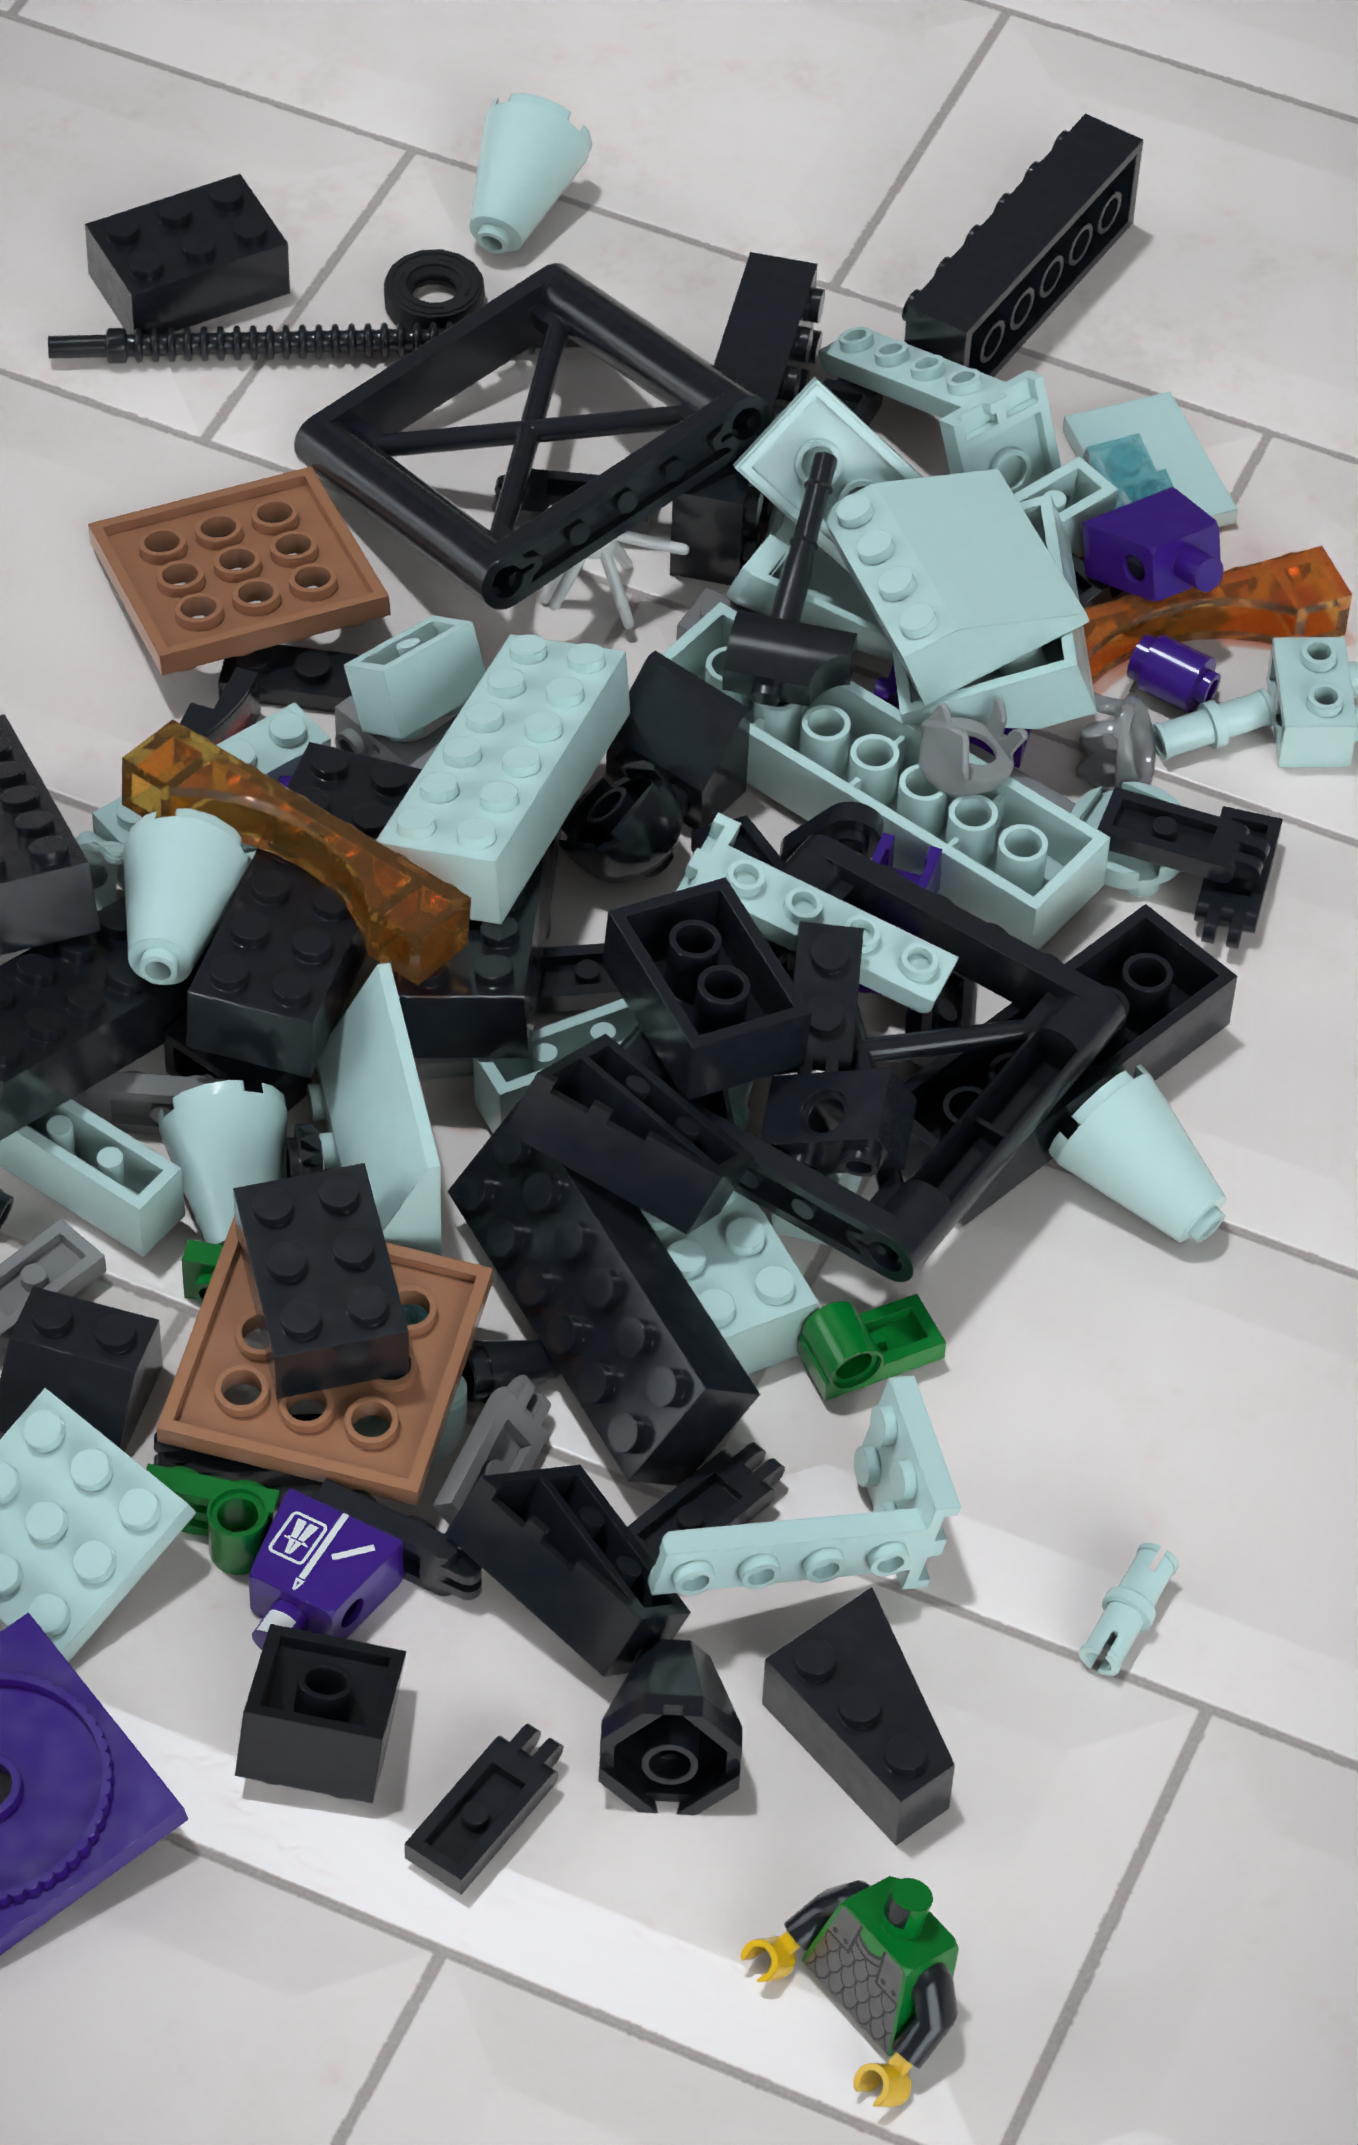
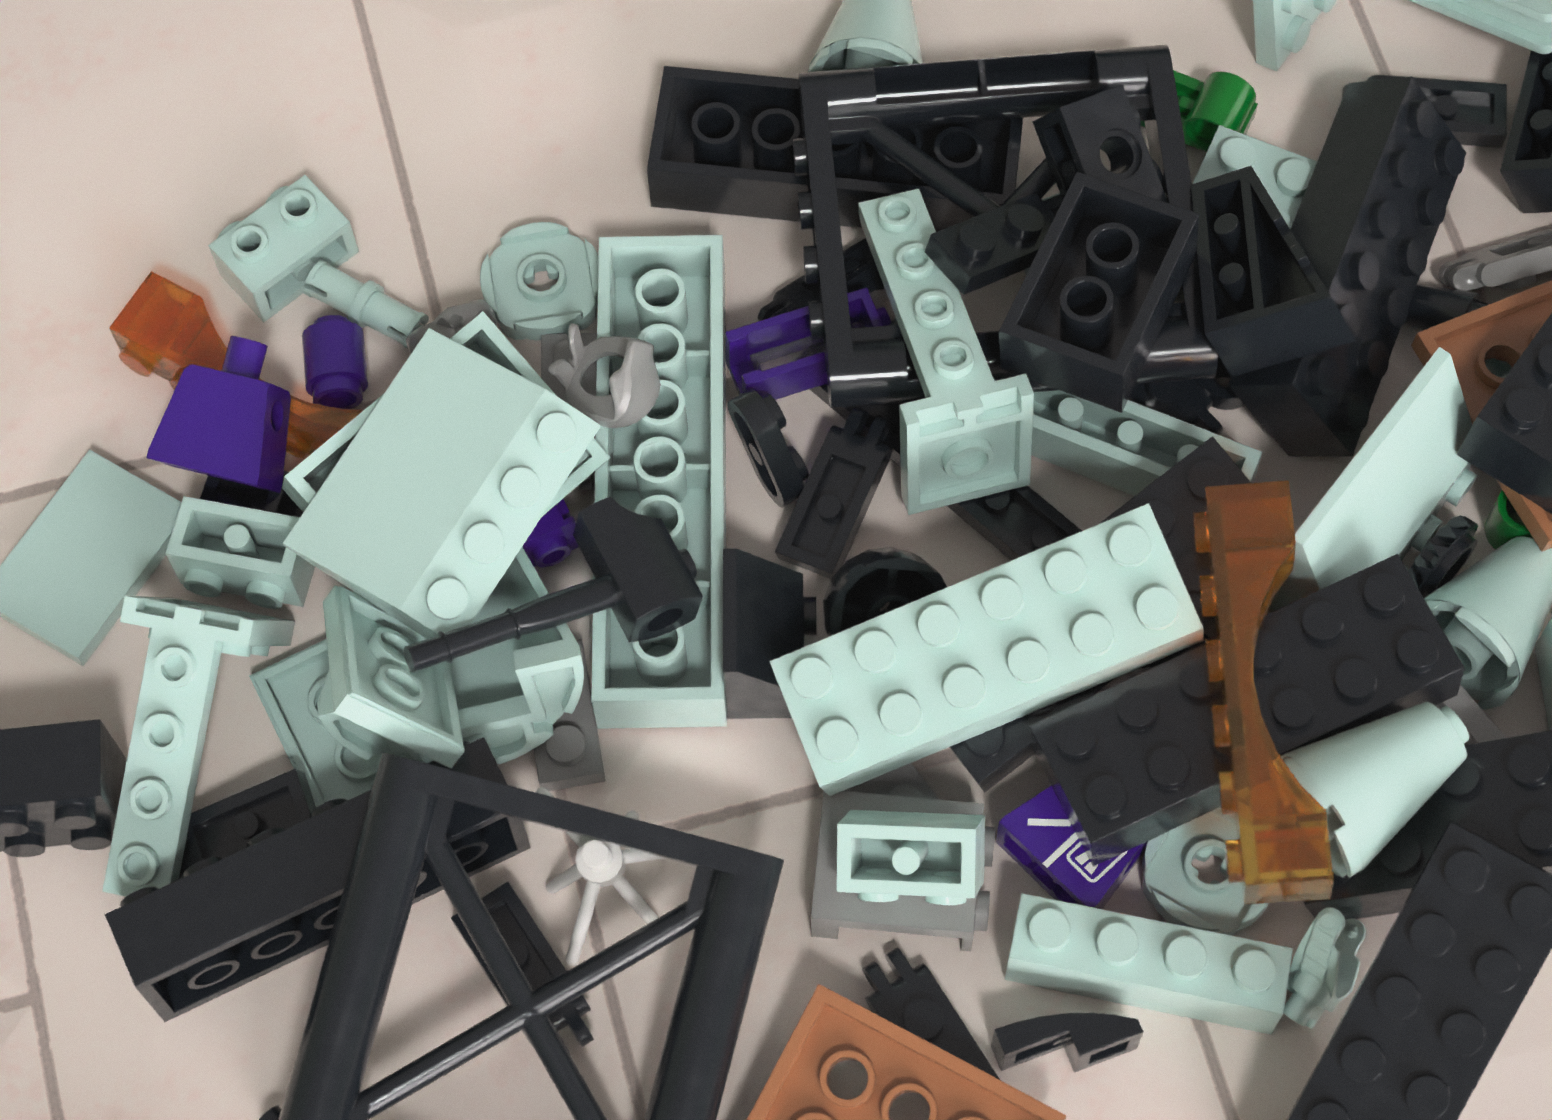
camera: 125 degrees left, 15 degrees up
clear light blue slope [1082,433,1174,509] -> none
black hinge [1097,787,1270,883] -> none
black hinge [1194,806,1283,949] -> none

